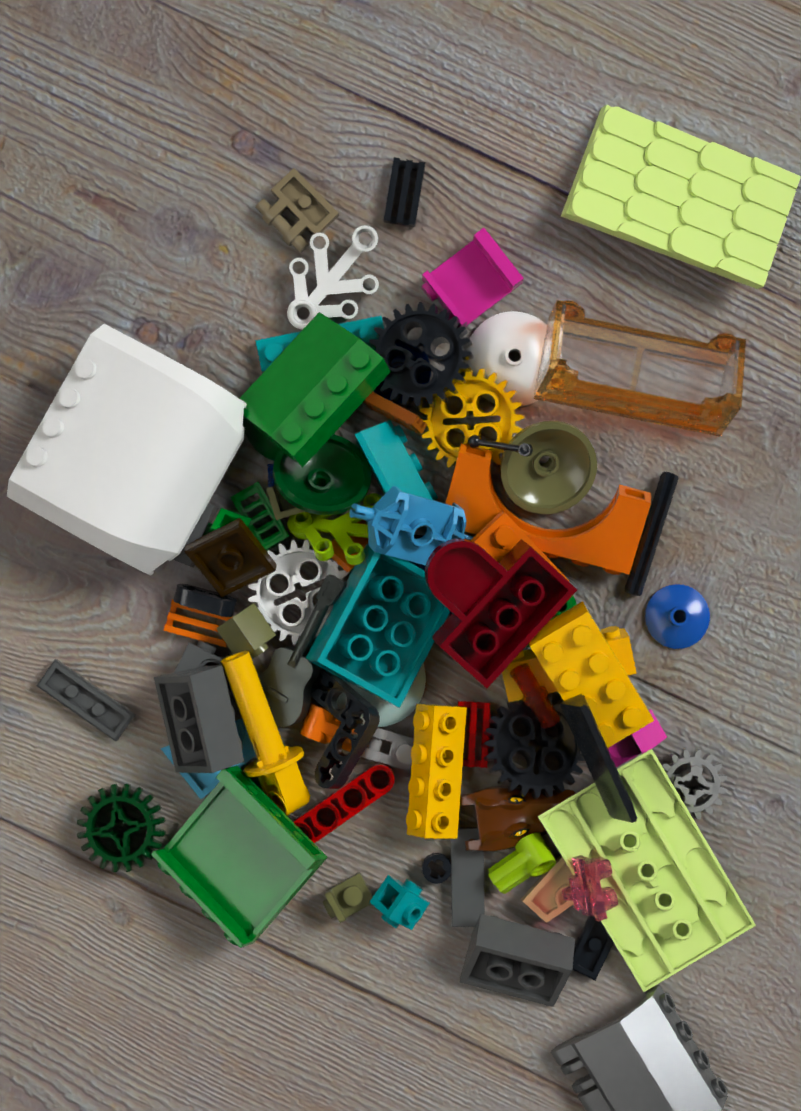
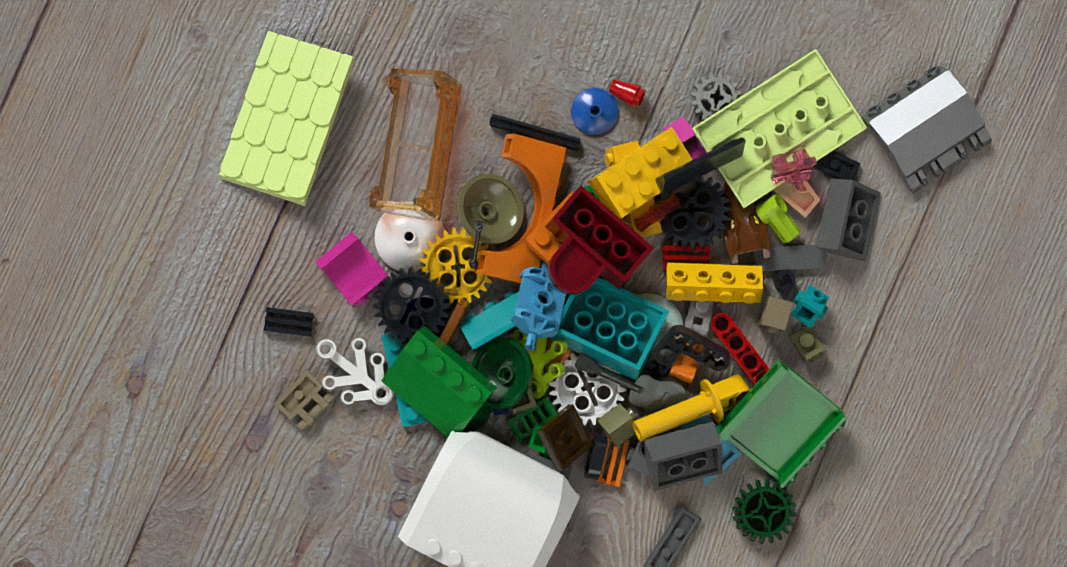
camera: 90 degrees left, 0 degrees up
none -> red cone [609,79,646,107]
none -> dark tan brick [758,296,793,335]

